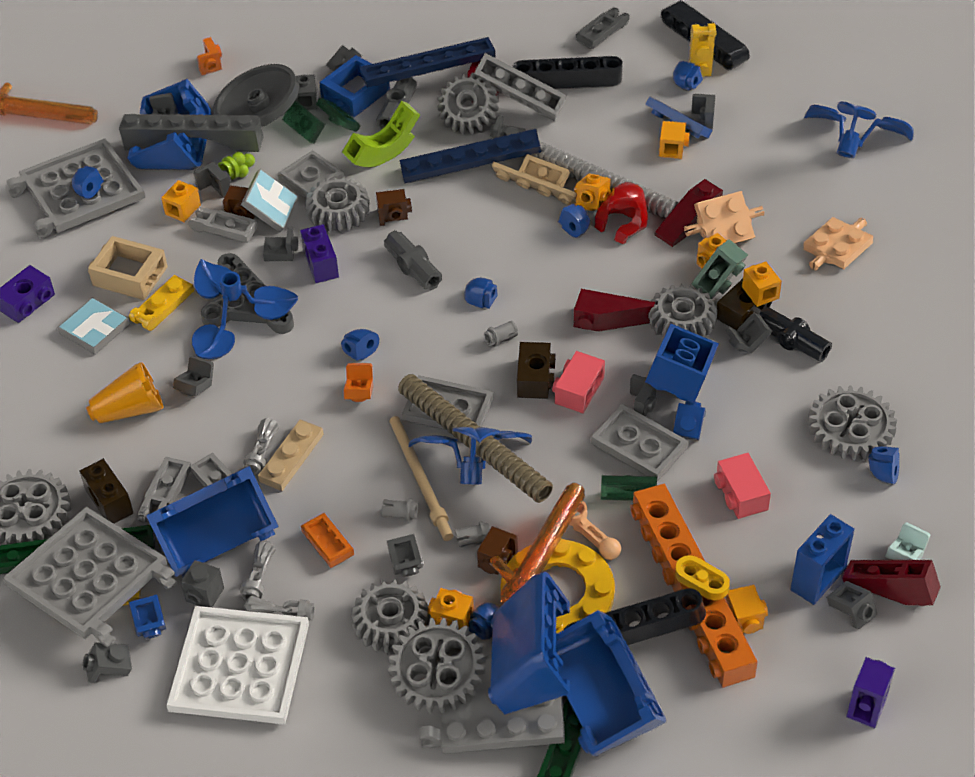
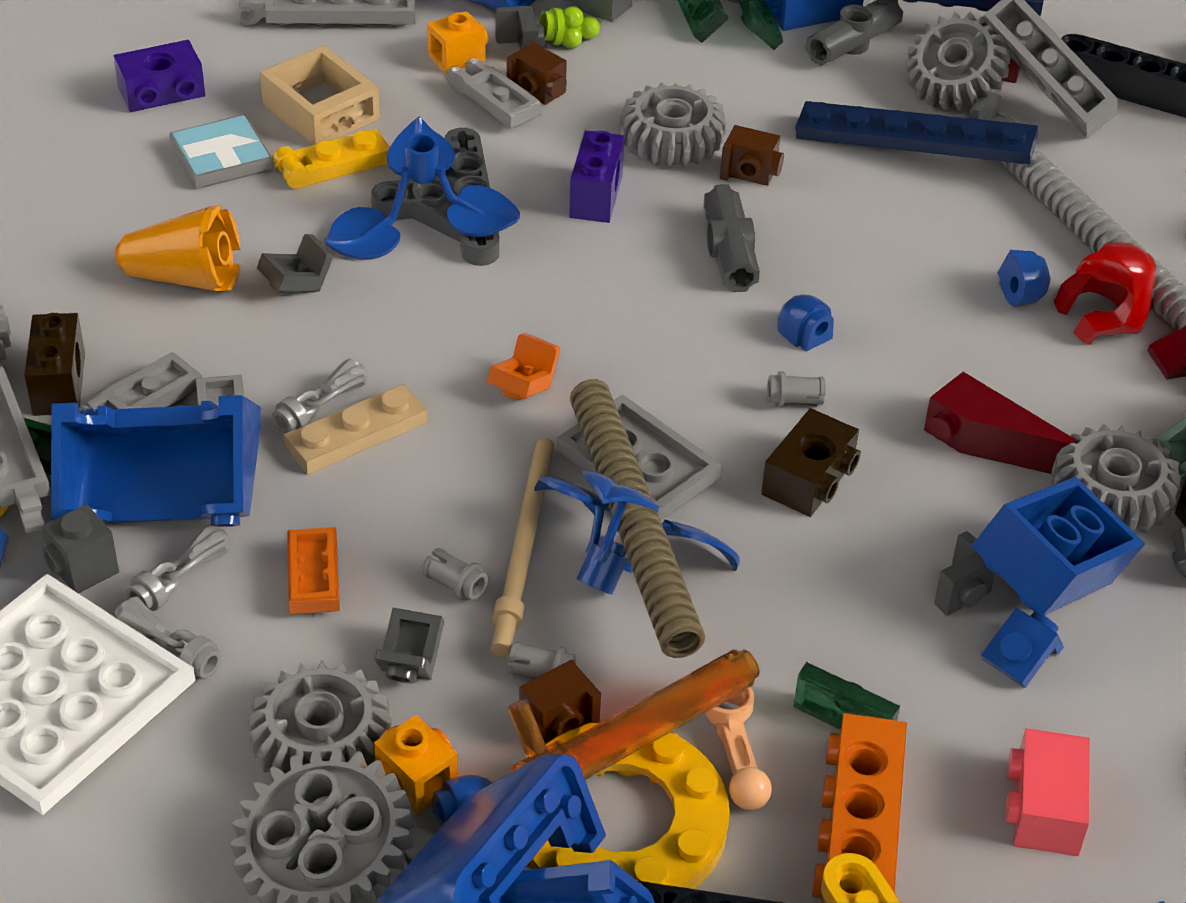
camera: 25 degrees right, 5 degrees down
tile [241,169,298,232] -> none
dark grey bracket [263,228,299,261] -> none
light grey tile [278,150,344,199] -> none
blue piece [341,329,380,361] -> none
lime arch [342,101,420,167] -> none
tan bracket [492,154,576,205] -> none
coral brick [552,351,605,414] -> none
light orange brick [574,174,611,211] -> none
light grey plate [591,404,689,481] -> none

